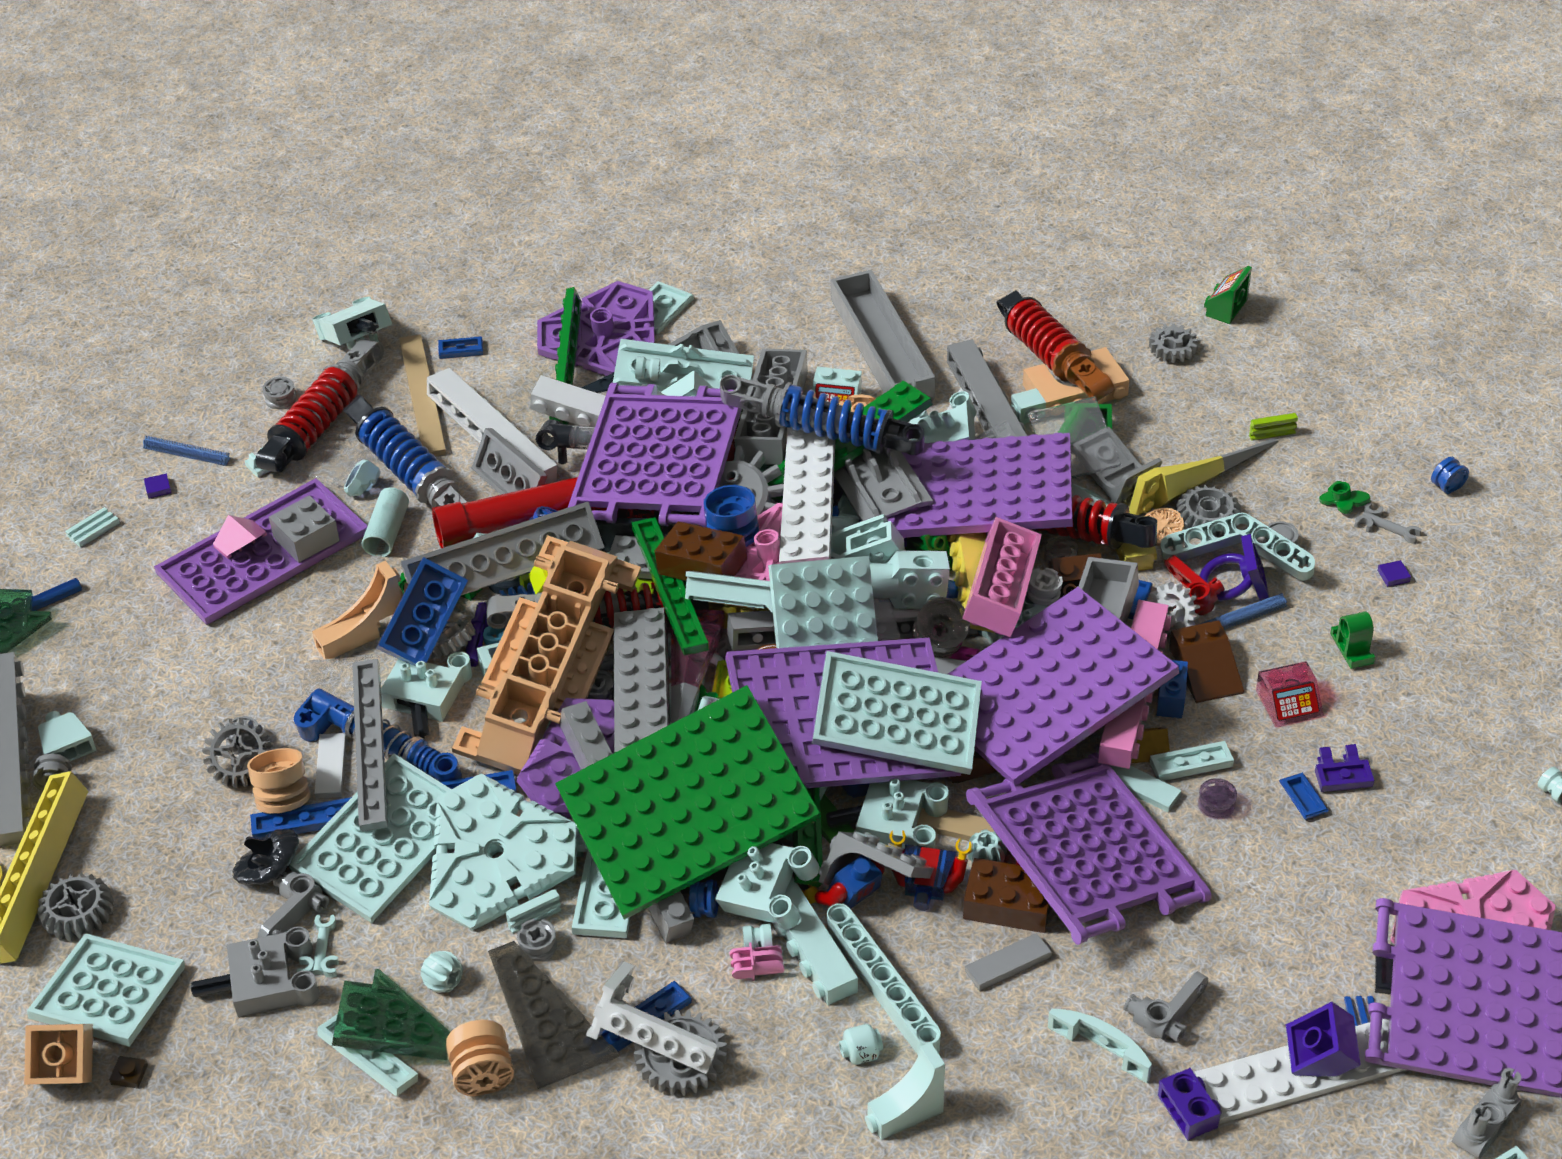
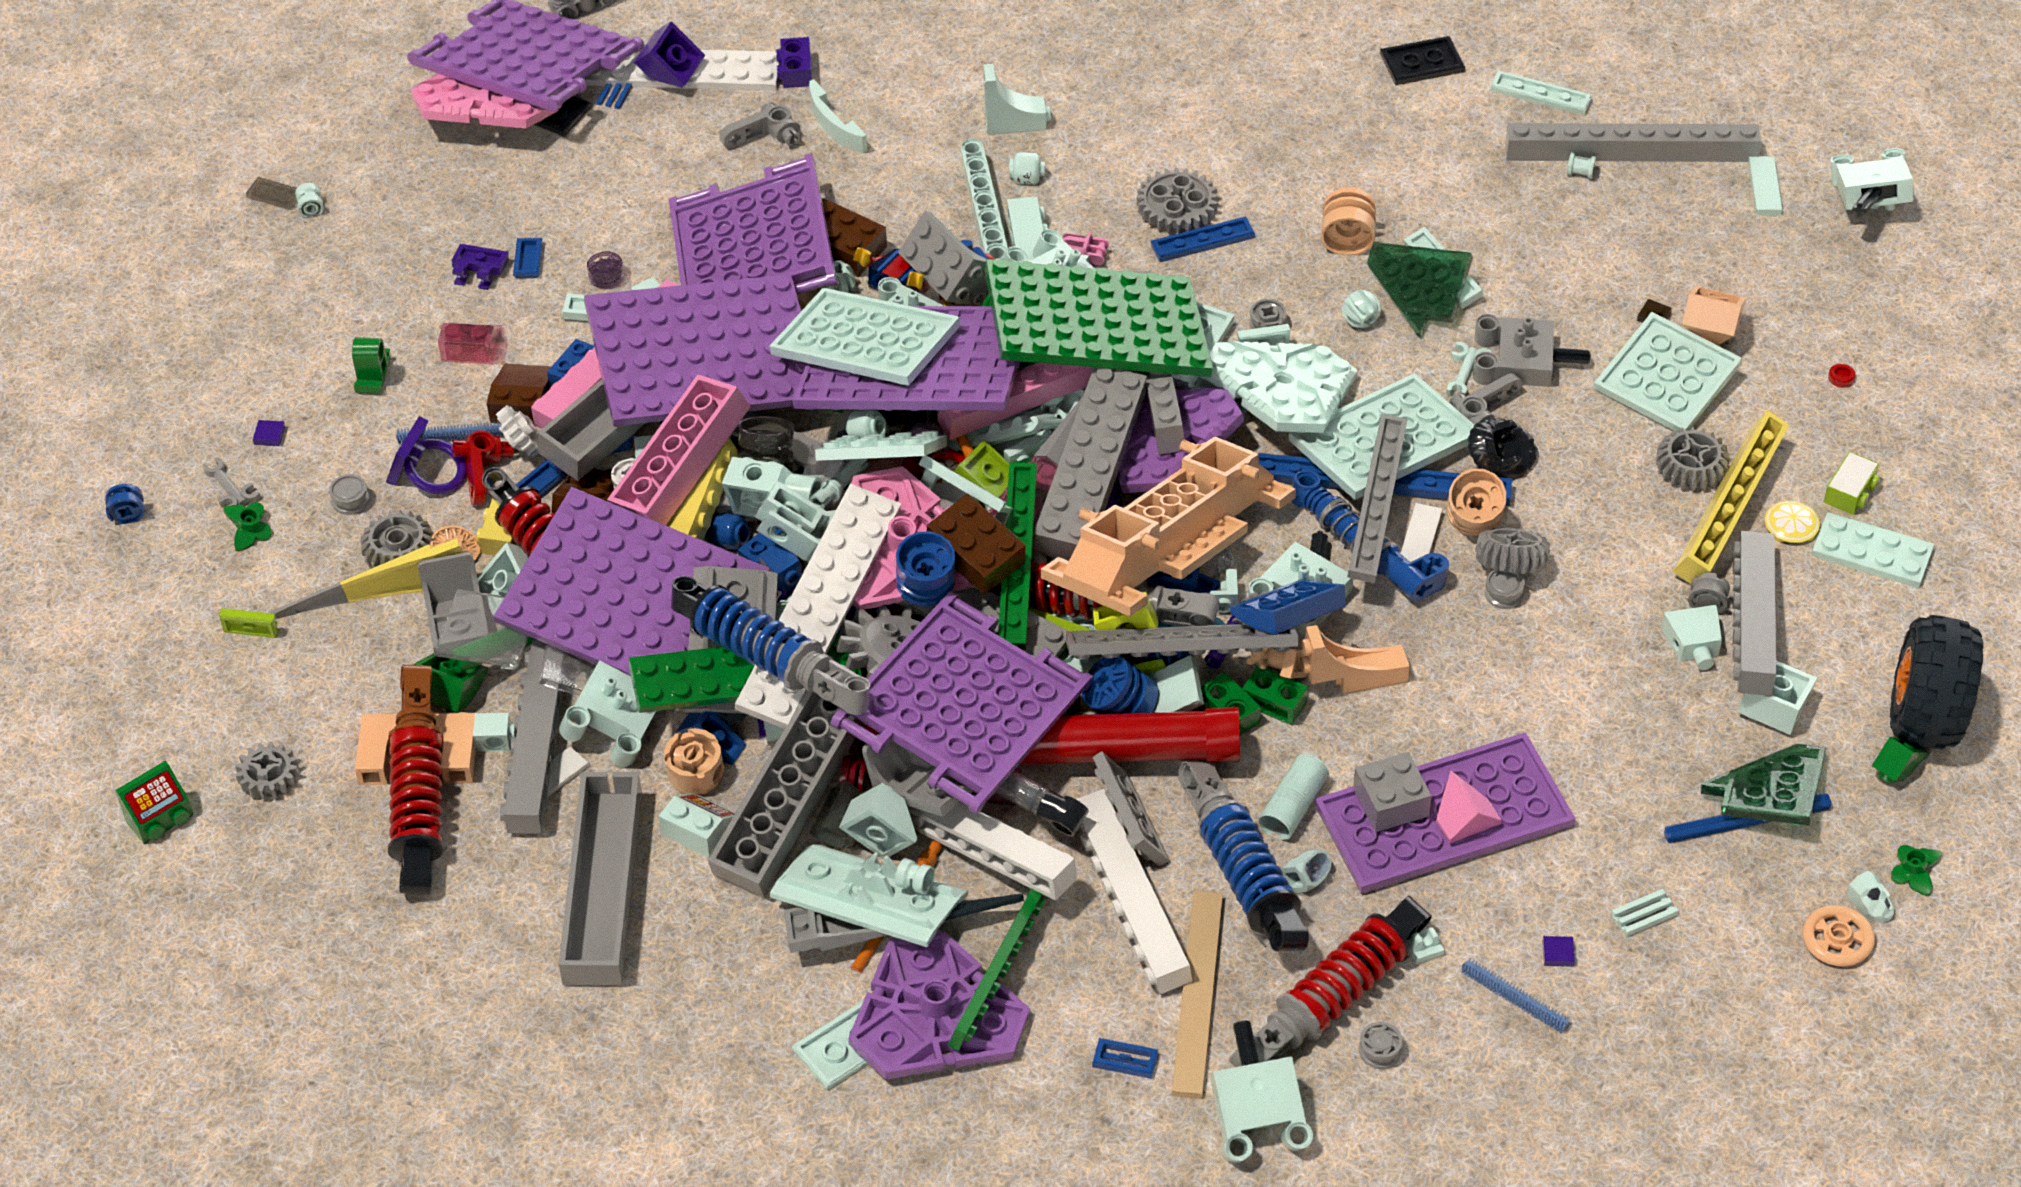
camera: 160 degrees left, 5 degrees up
clear smoke wing [488,941,619,1089] -> none
white bracket [586,961,718,1074] -> none
light grey tile [965,933,1051,991] -> none
light aqua beam [1160,512,1315,581] -> none

